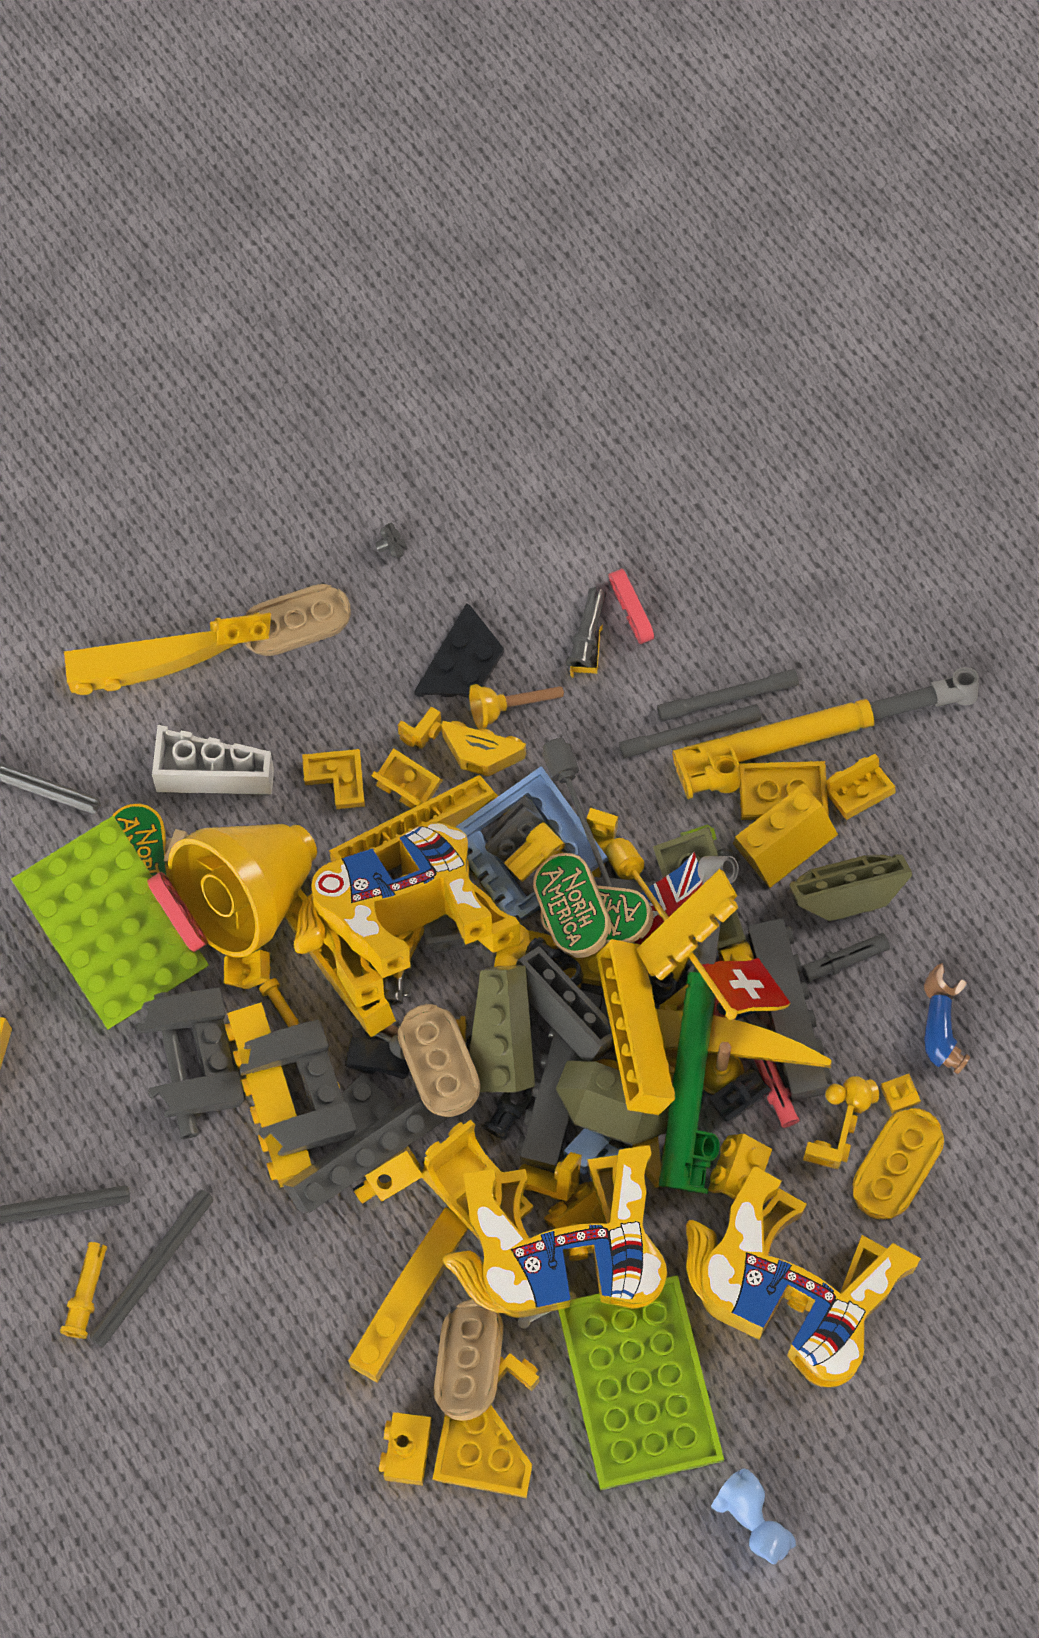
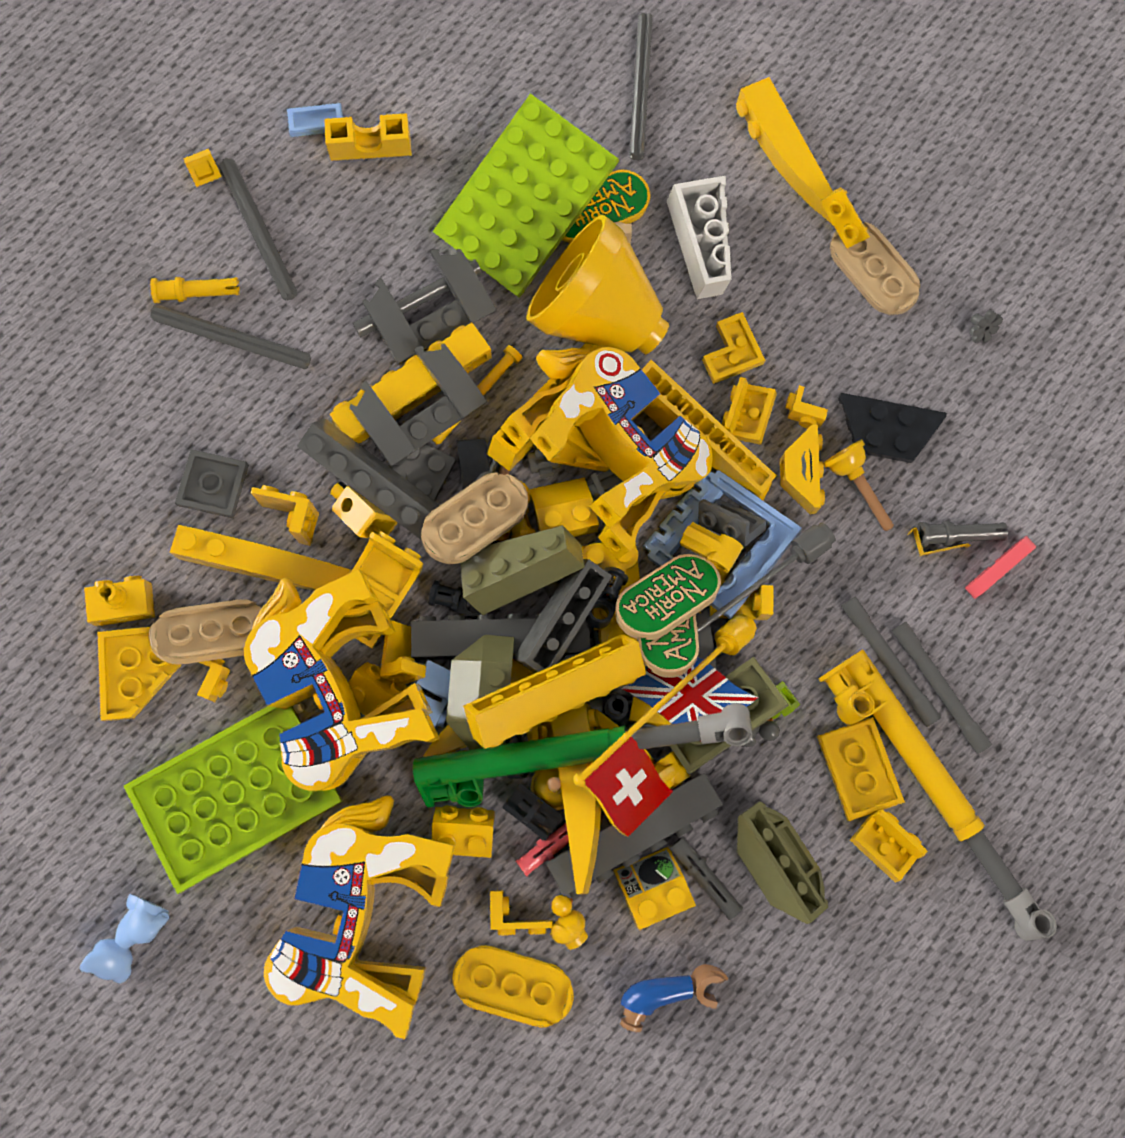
camera: 65 degrees right, 10 degrees up
coral beam [147,872,208,952] -> none
yellow bracket [224,950,271,989] -> none
yellow windscreen [636,869,738,981] -> none
yellow slope [733,783,838,888] -> none
yellow tile [880,1074,921,1113] -> none
none -> dark grey plate [175,449,249,519]
none -> yellow bracket [251,485,319,546]
none -> yellow slope [529,477,599,537]
none -> yellow slope [613,847,696,930]

